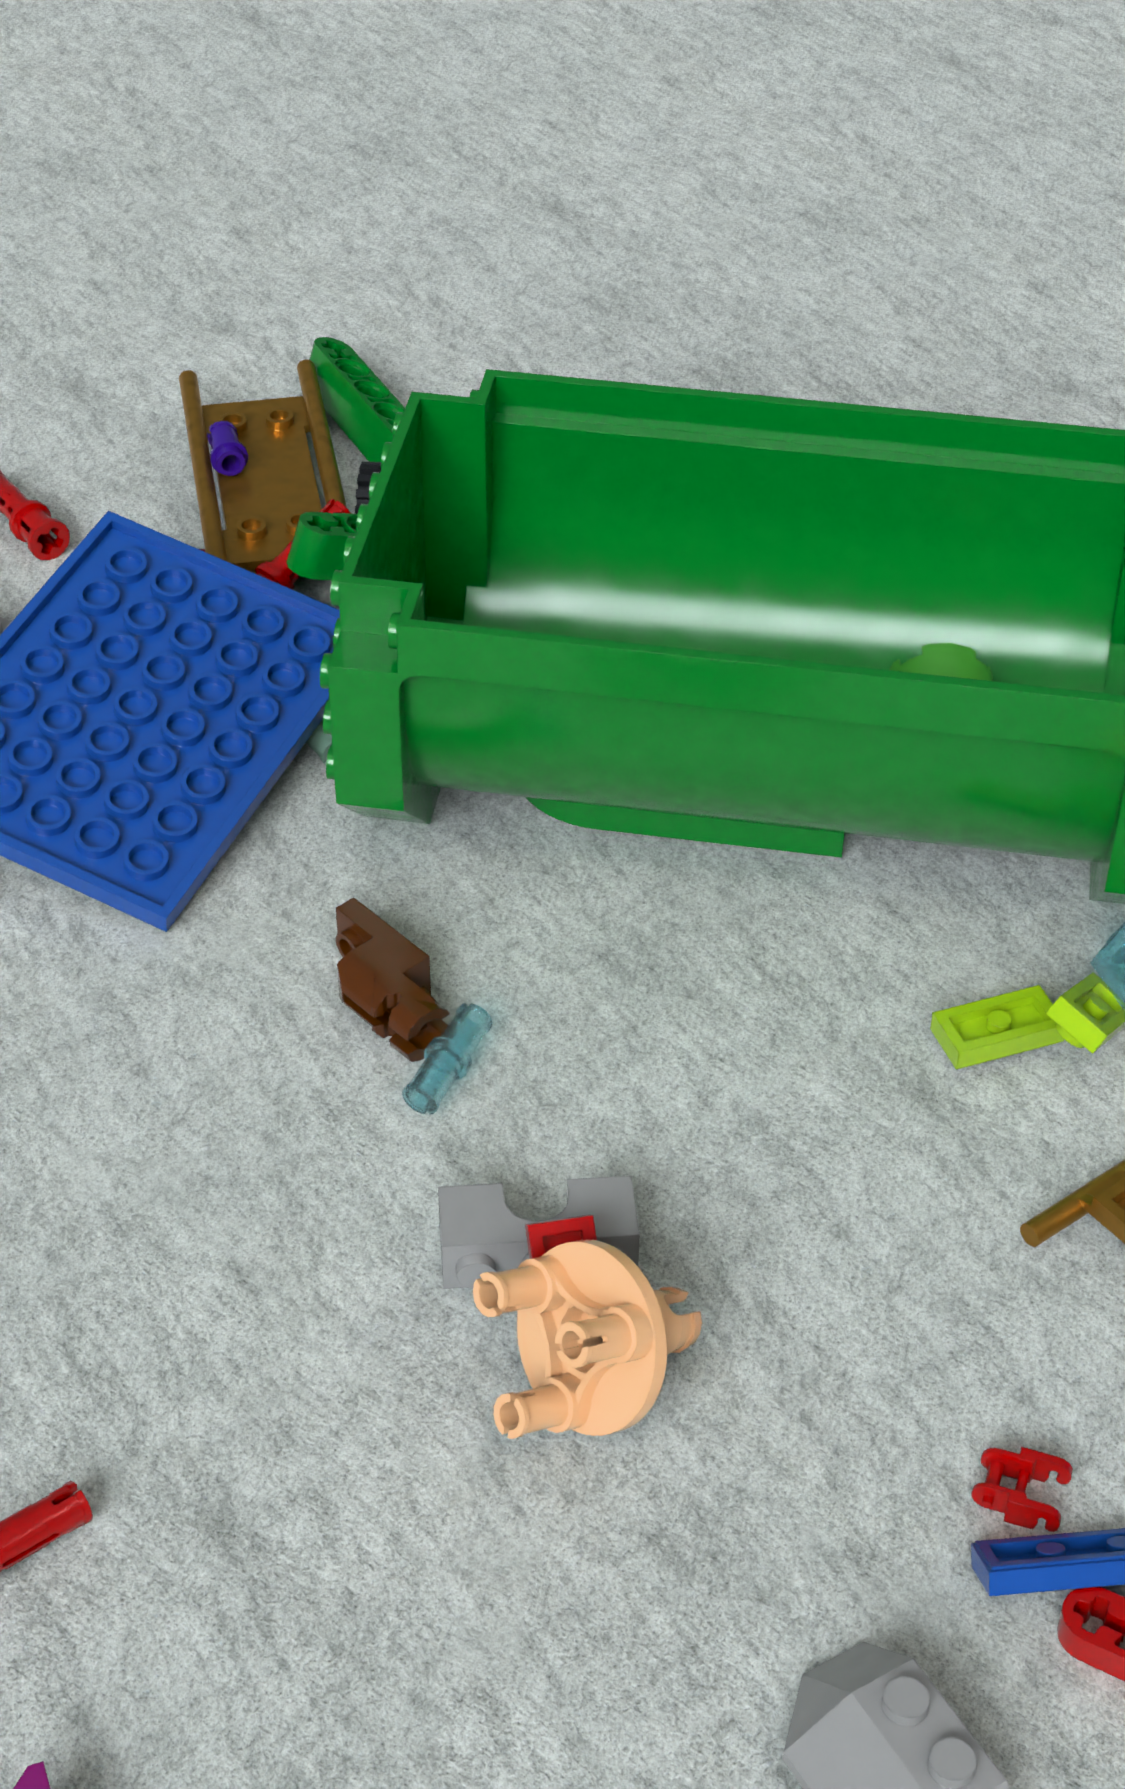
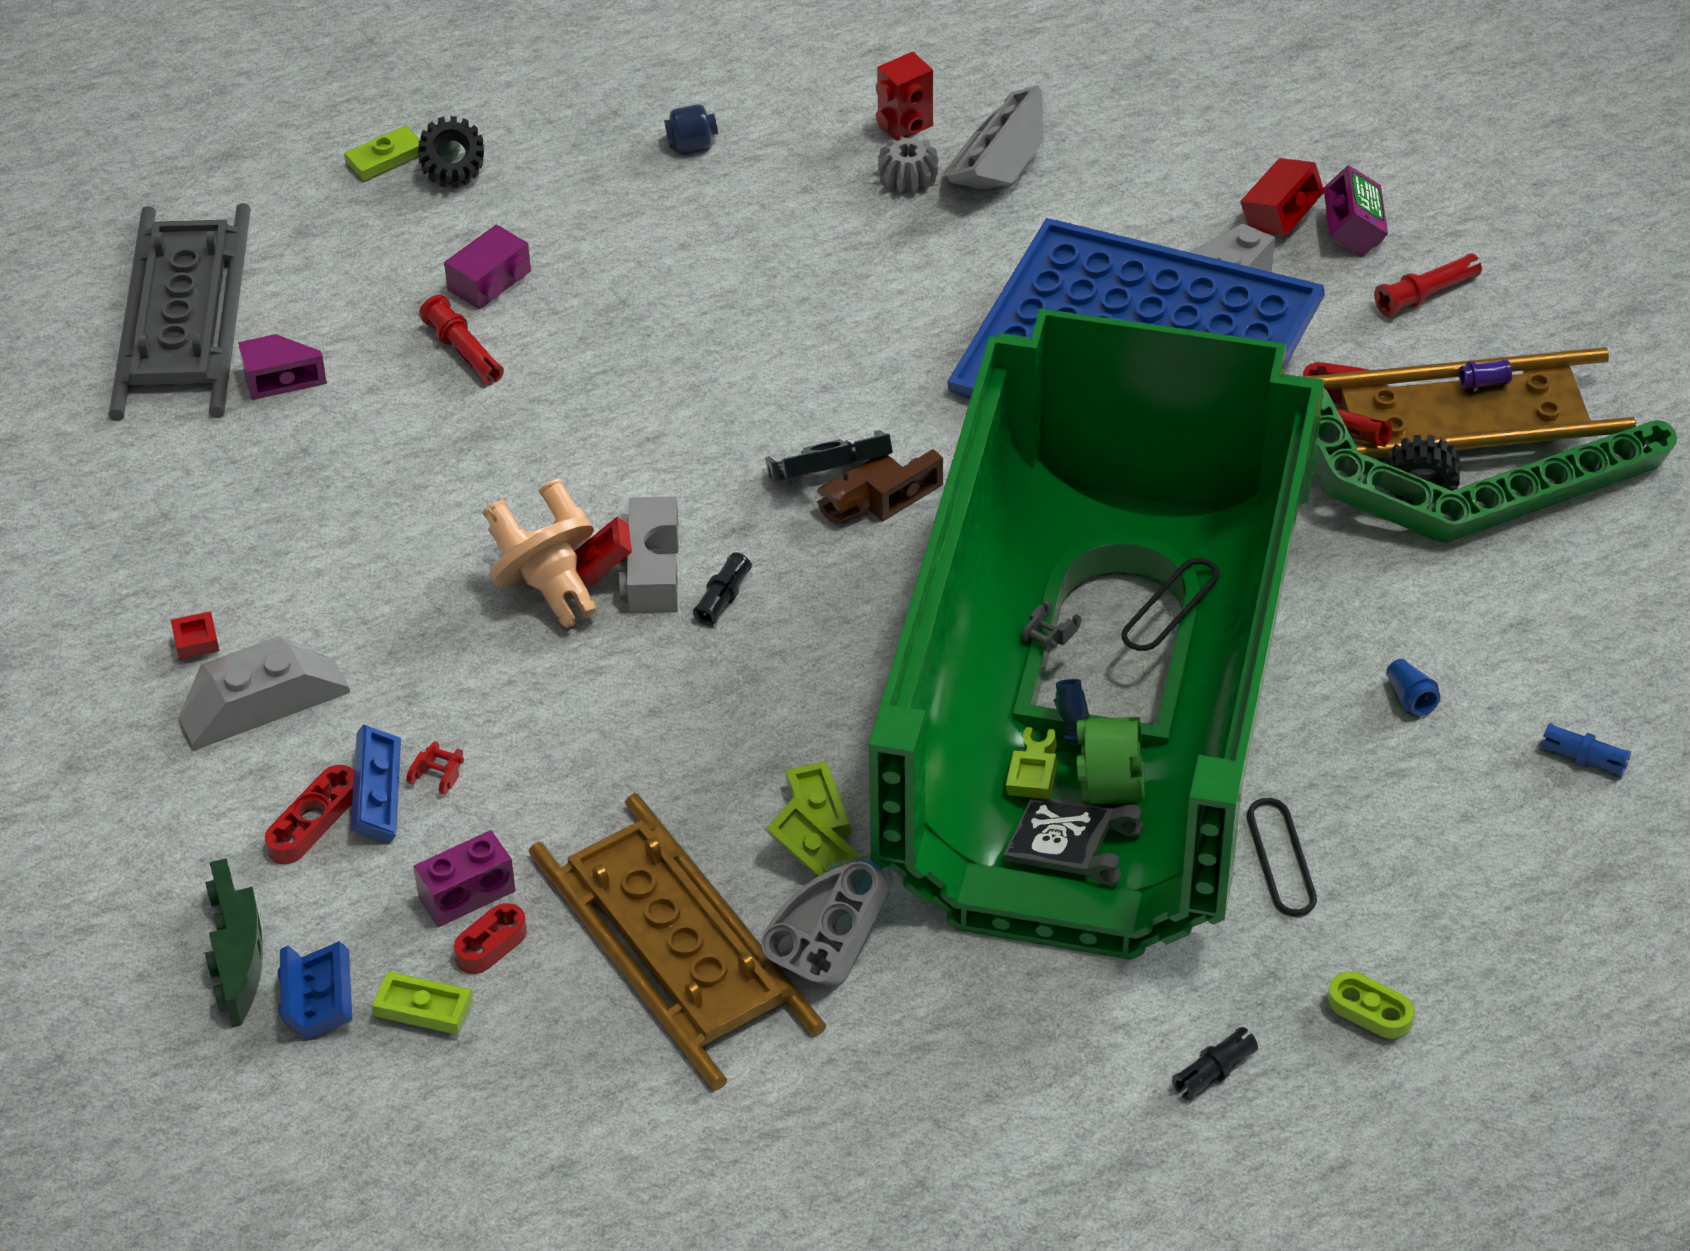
camera: 95 degrees right, 5 degrees up
clear light blue pin [402,1003,493,1115] -> none
none -> black pin [693,552,752,626]
none -> black piece [765,430,893,482]

